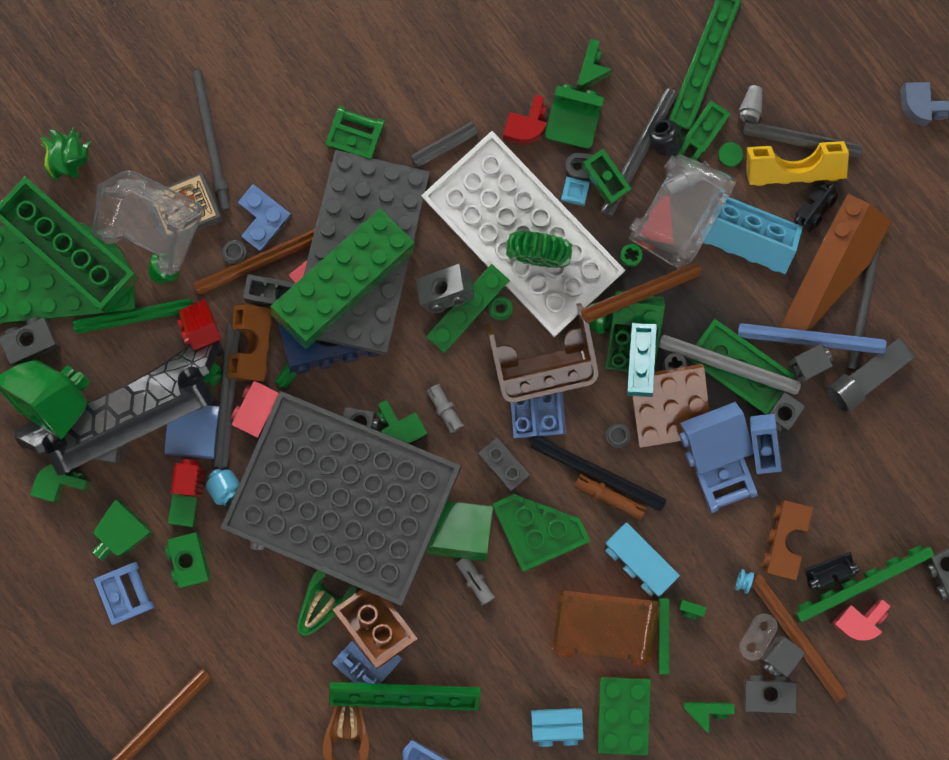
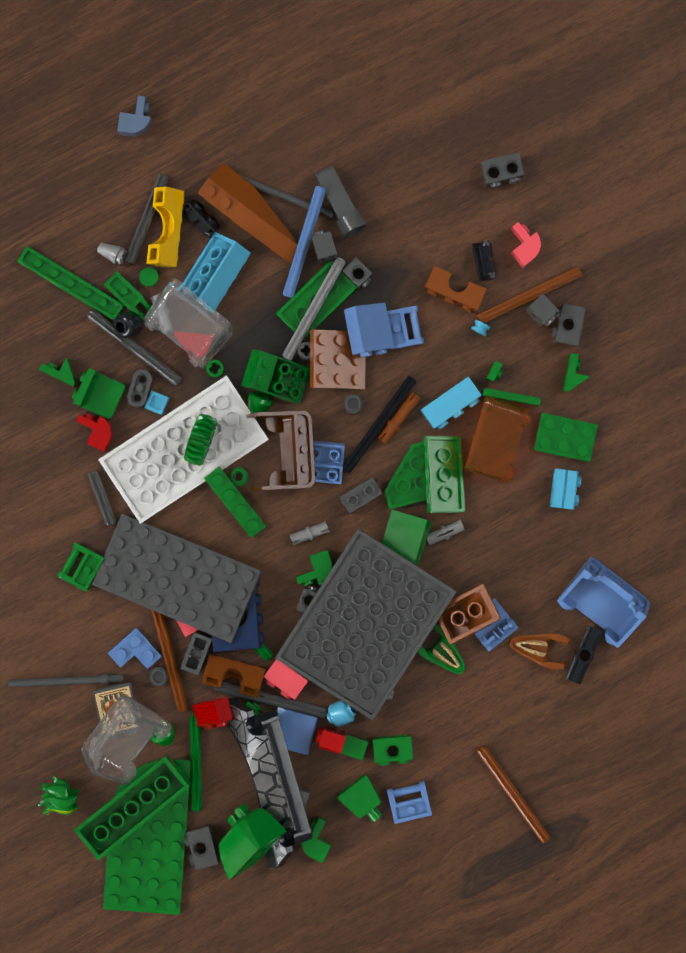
camera: 85 degrees left, 5 degrees up
green brick [271,208,415,349] -> none
green tile [328,682,481,711] -> none
dark grey brick [416,264,474,314] -> none
green brick [581,149,632,206] -> none
dark orange axle [581,263,702,323] -> none
plate [627,323,657,397] -> none
clear plate [739,614,778,660] -> none
medium blue brick [750,414,782,474] -> none
green plate [793,545,935,623] -> none
none -> green tile [424,436,465,513]

